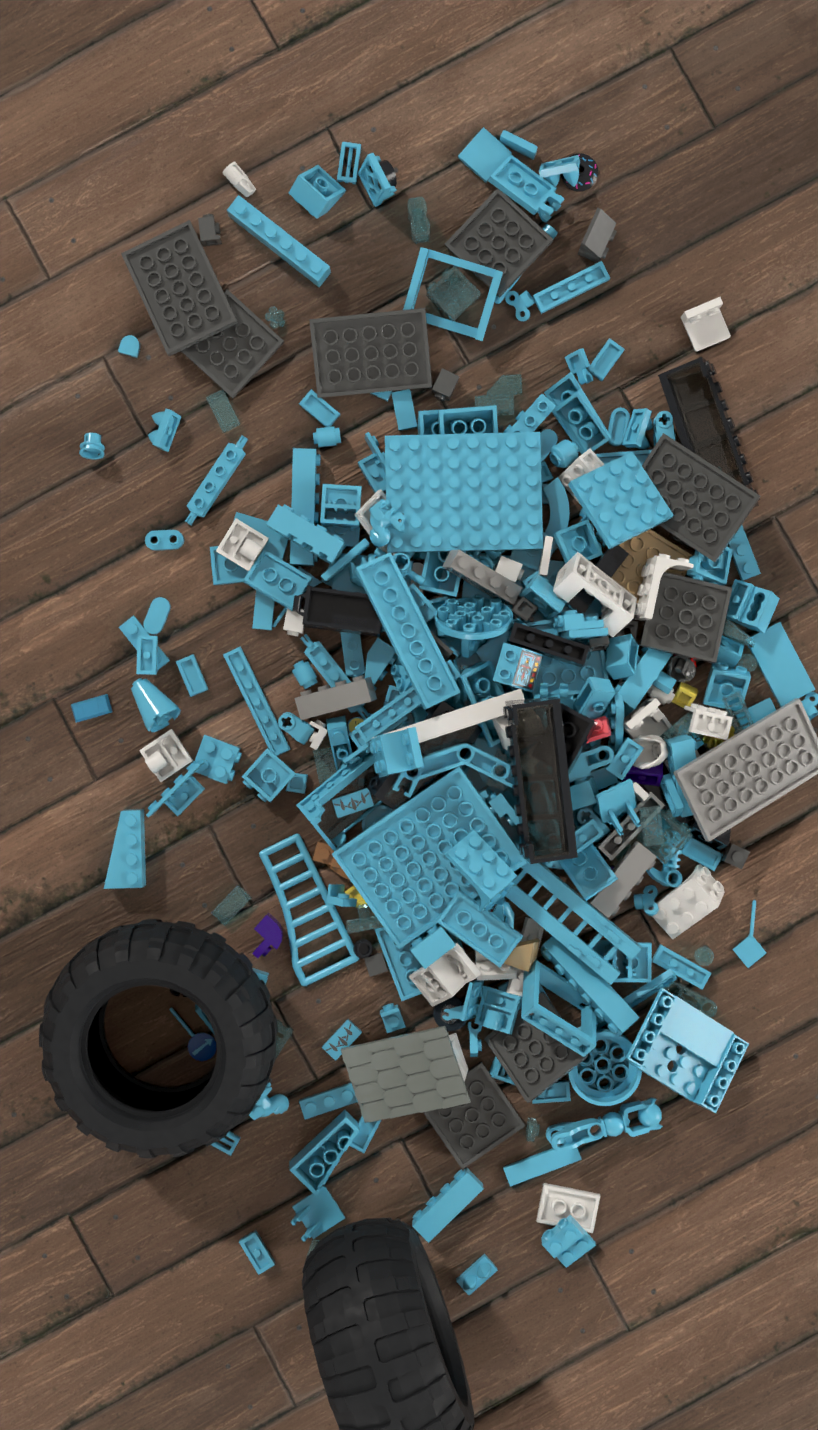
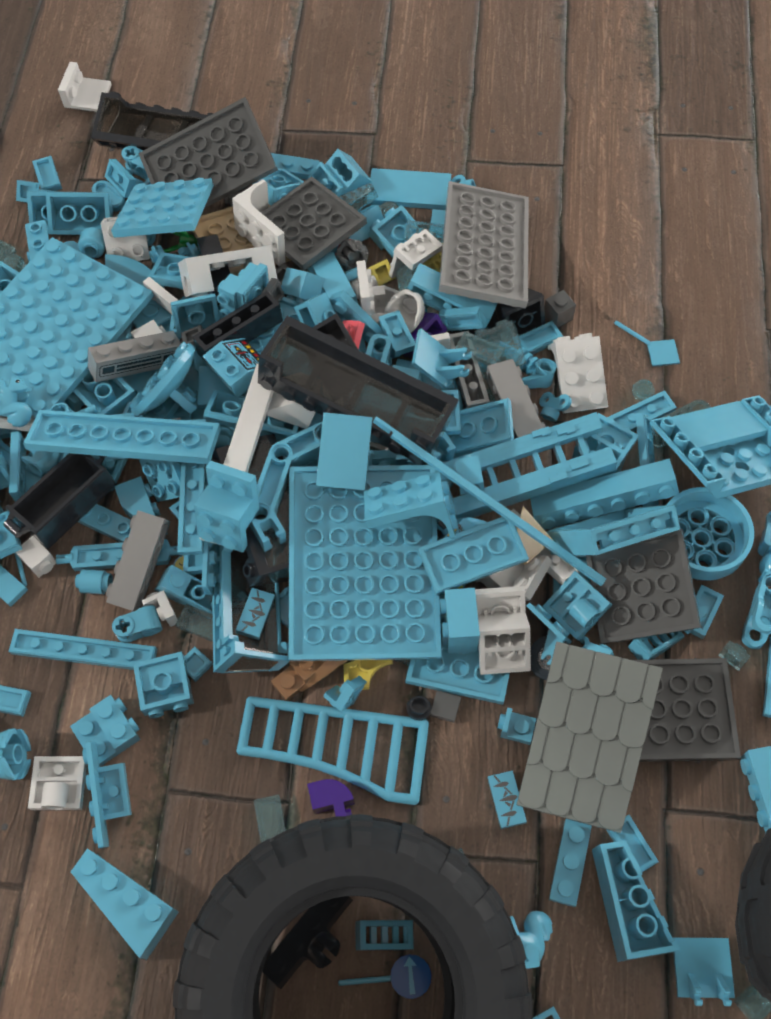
camera: 55 degrees left, 25 degrees down
clear light blue tile [346,904,383,934] -> none
none -> medium azure tile [316,413,373,491]
none -> medium azure piece [373,416,606,586]
none -> medium azure brick [454,454,484,495]

